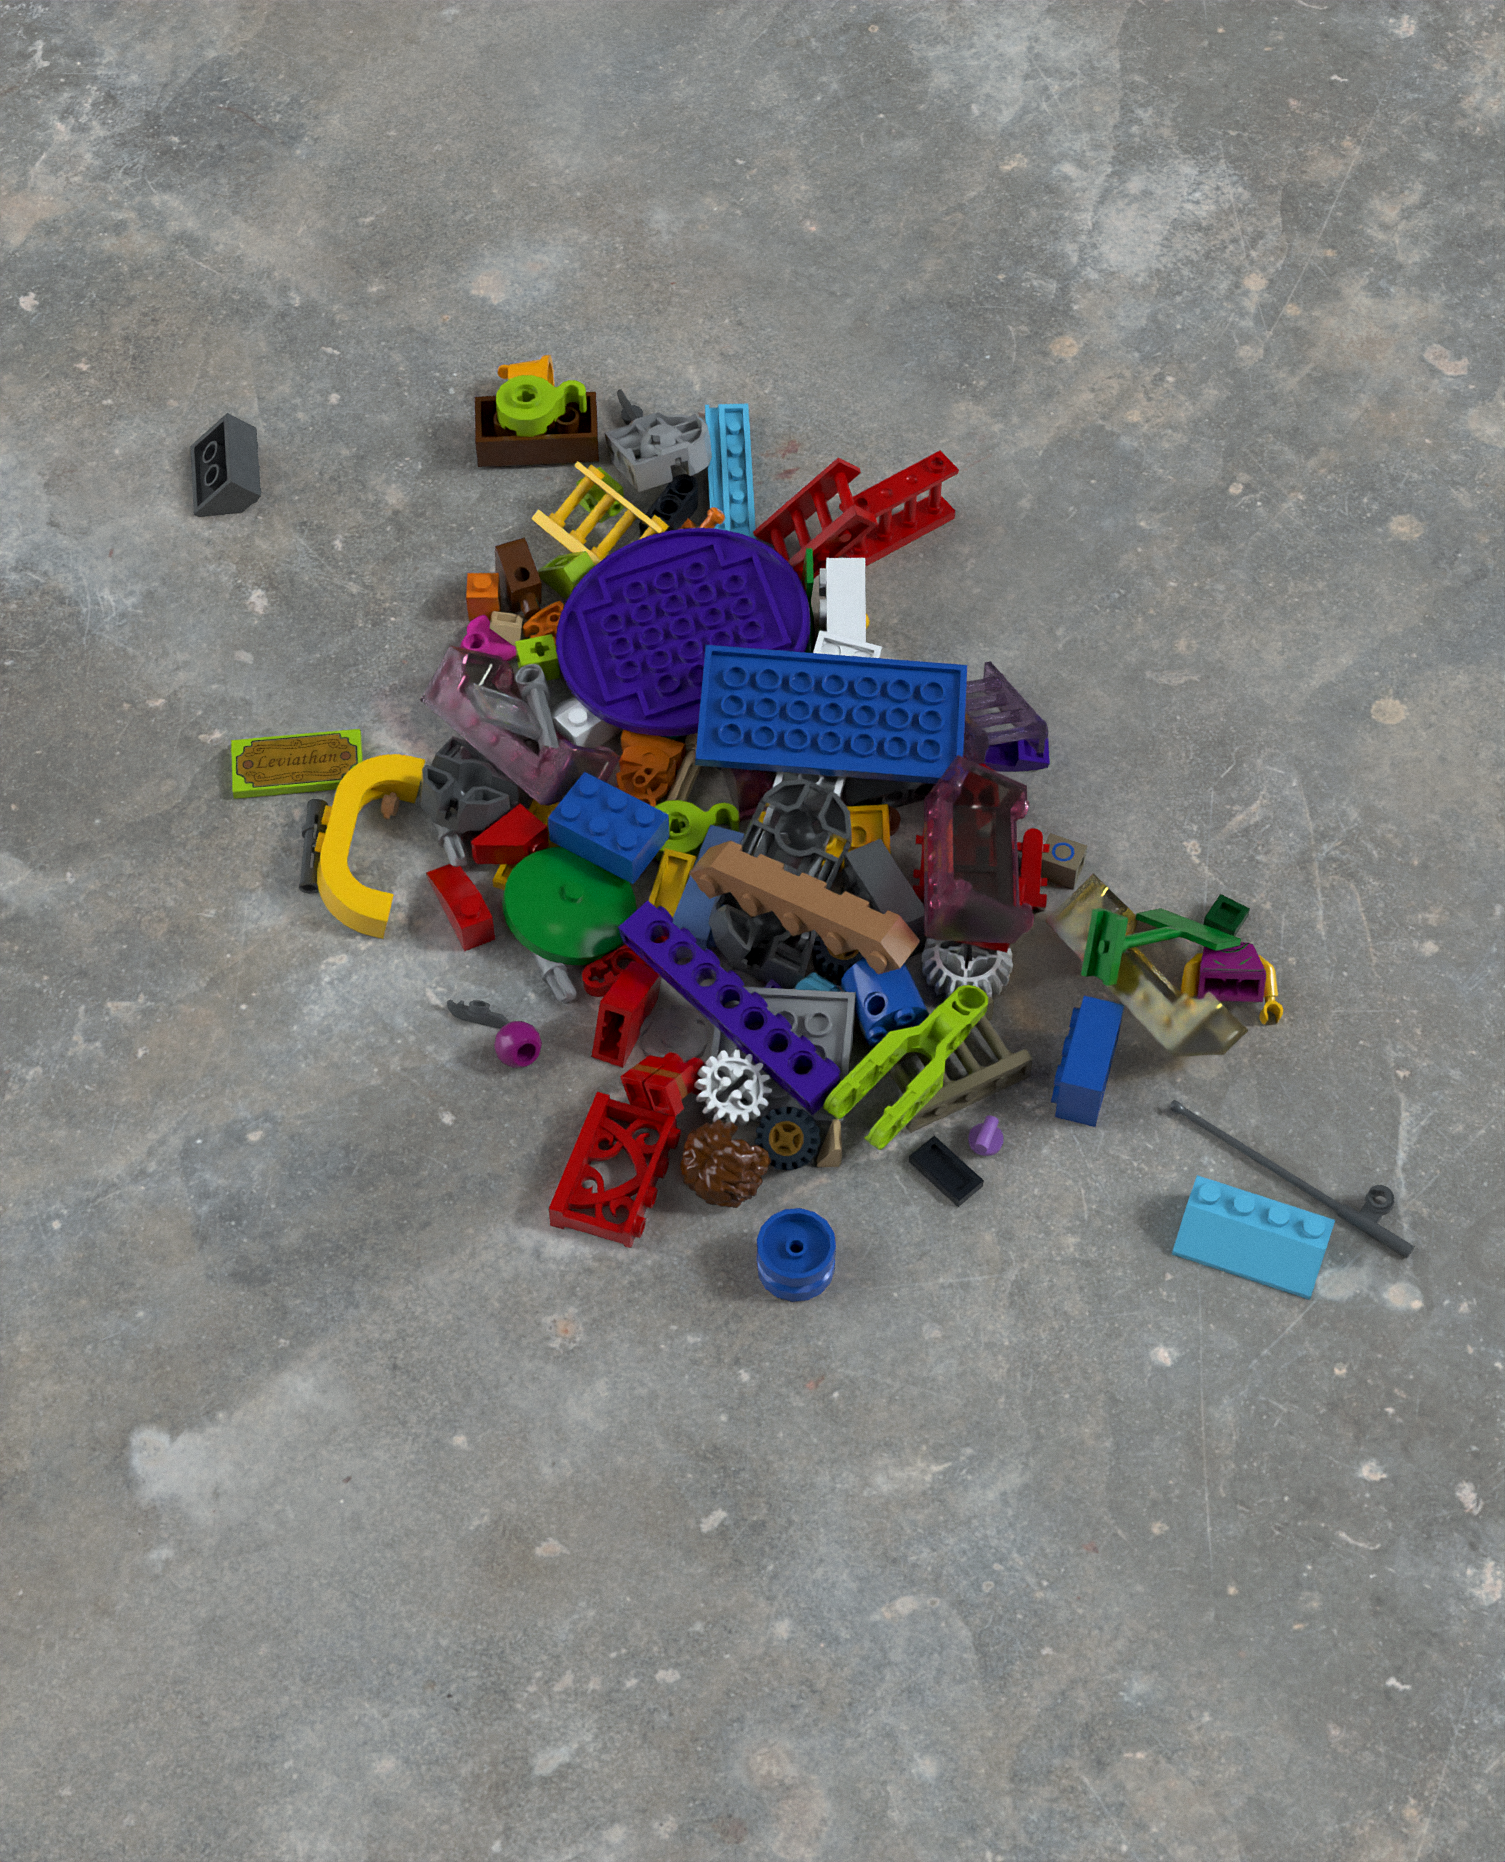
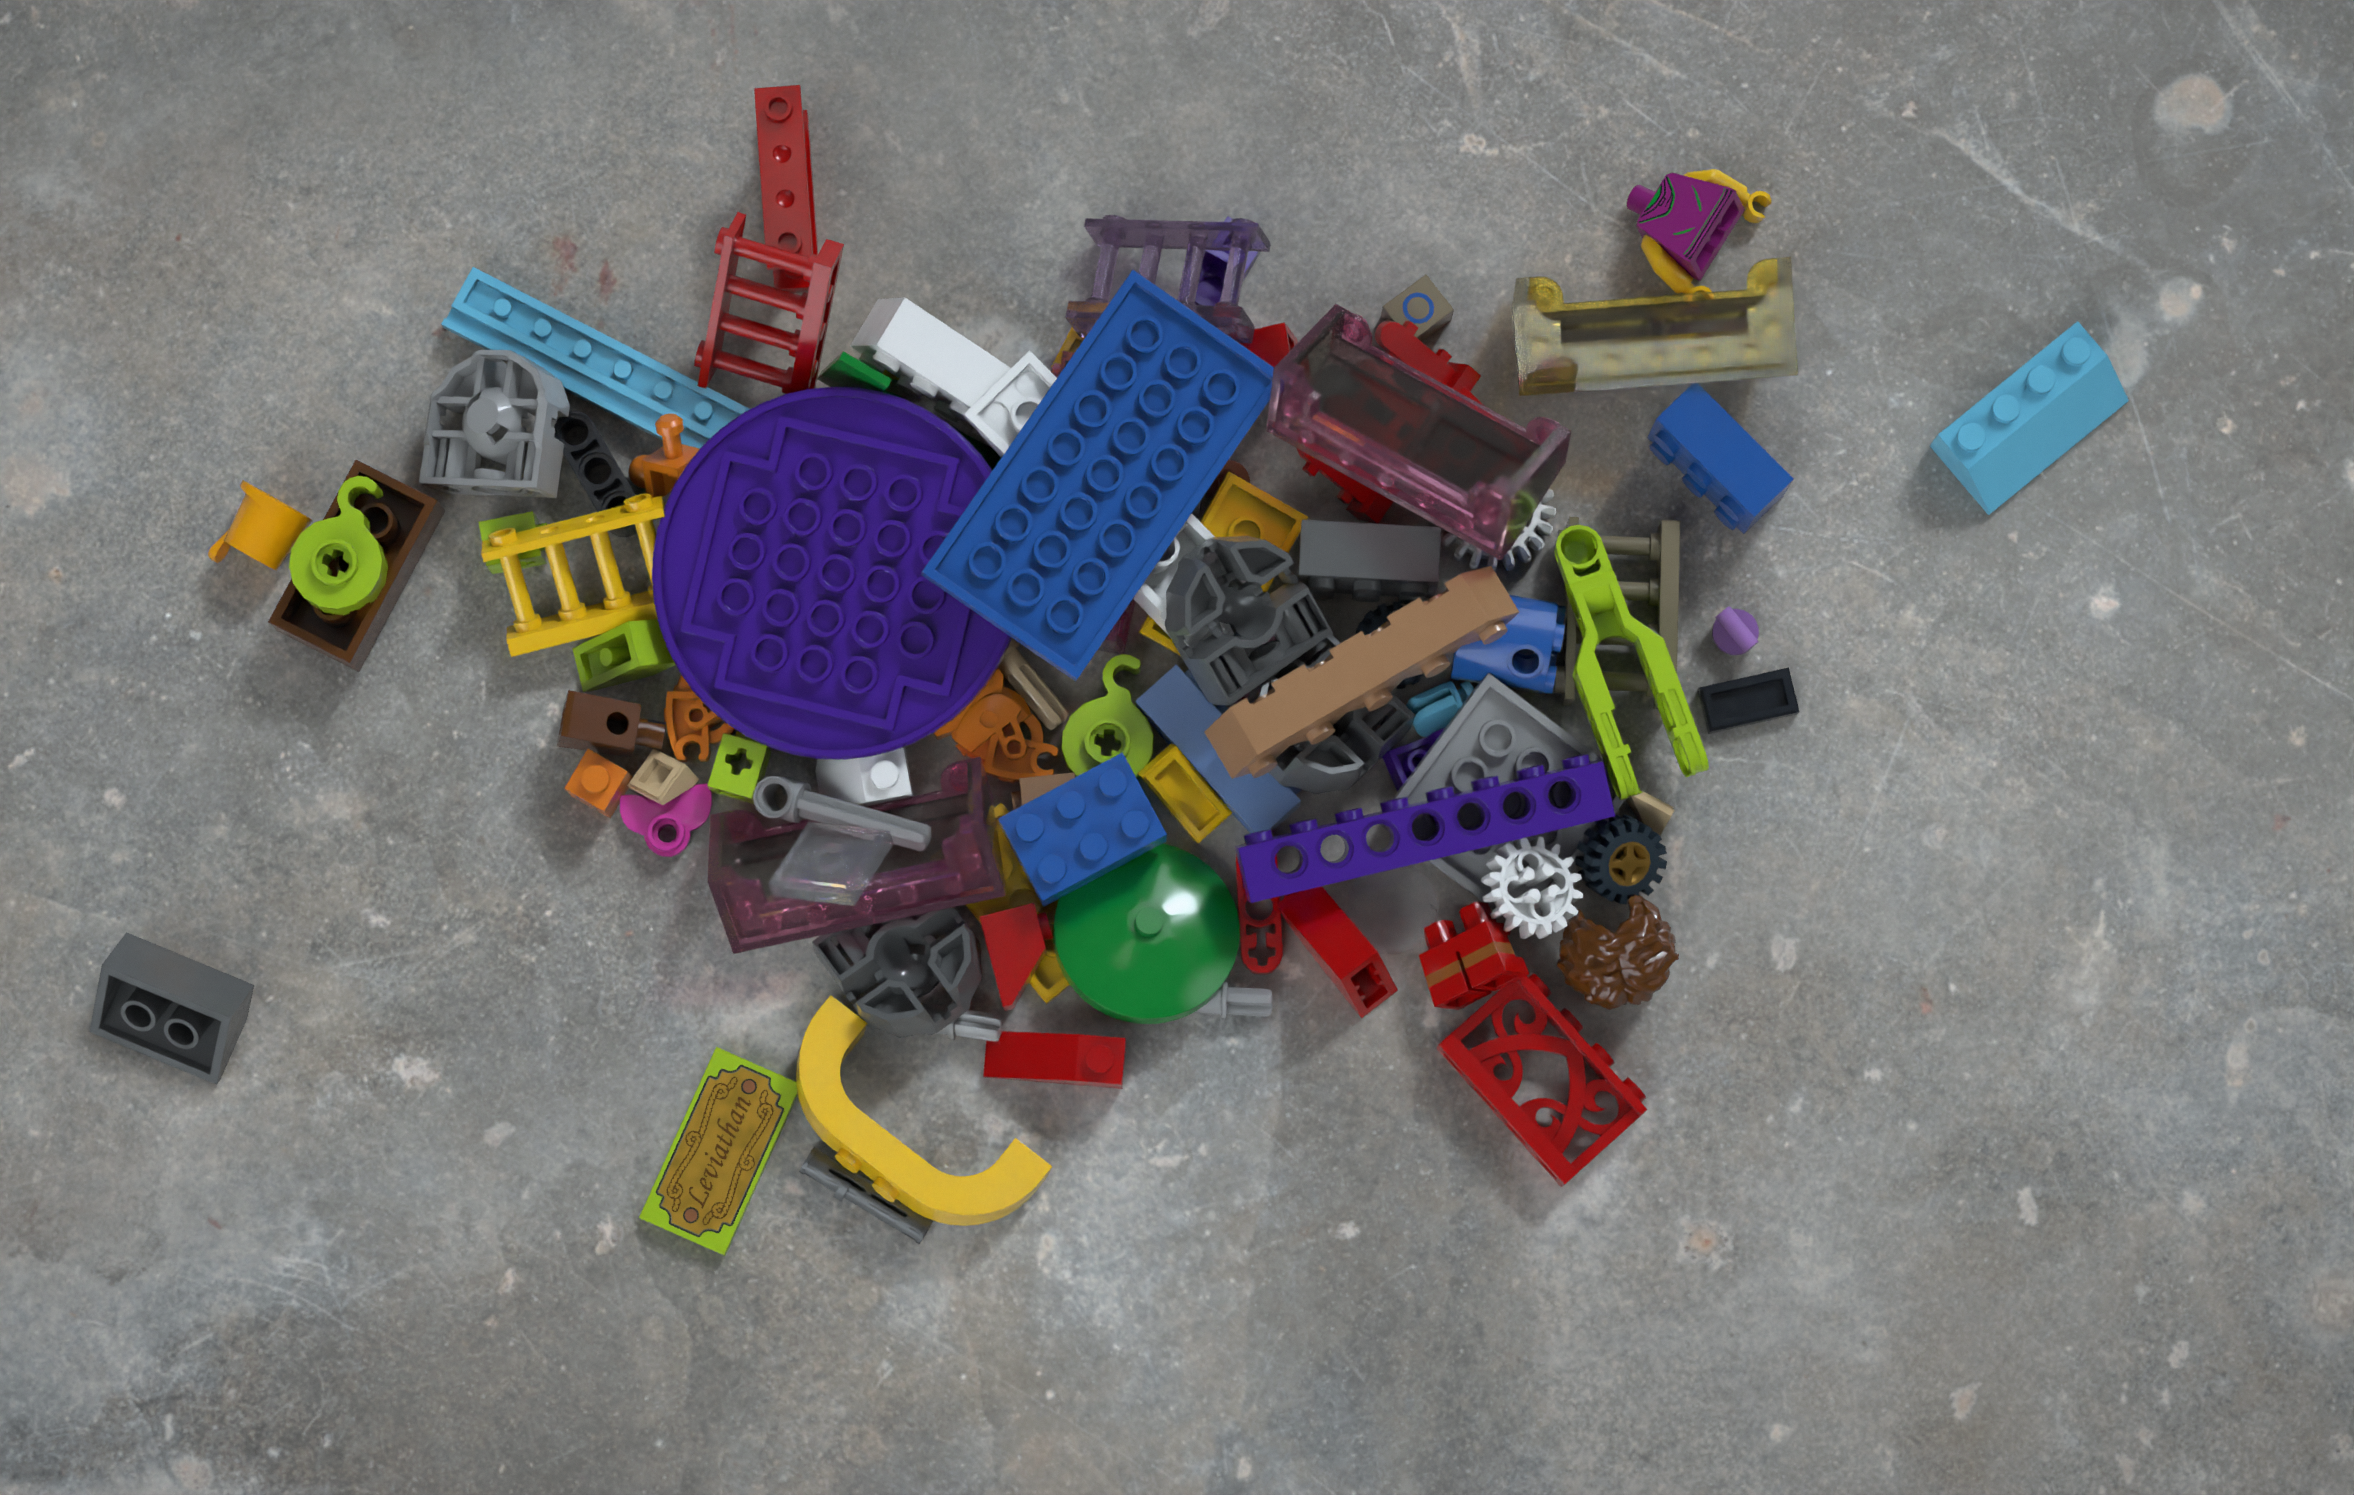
camera: 60 degrees left, 25 degrees up
light nougat piece [381,792,399,819] -> none
dark grey piece [447,999,510,1029] -> none
magenta piece [494,1021,542,1068] -> none
dark grey piece [617,389,643,425] -> none
blue wheel [757,1208,836,1302] -> none
green piece [1081,908,1241,986] -> none
dark grey piece [1170,1100,1415,1258] -> none
dark green plate [1203,894,1250,936] -> none

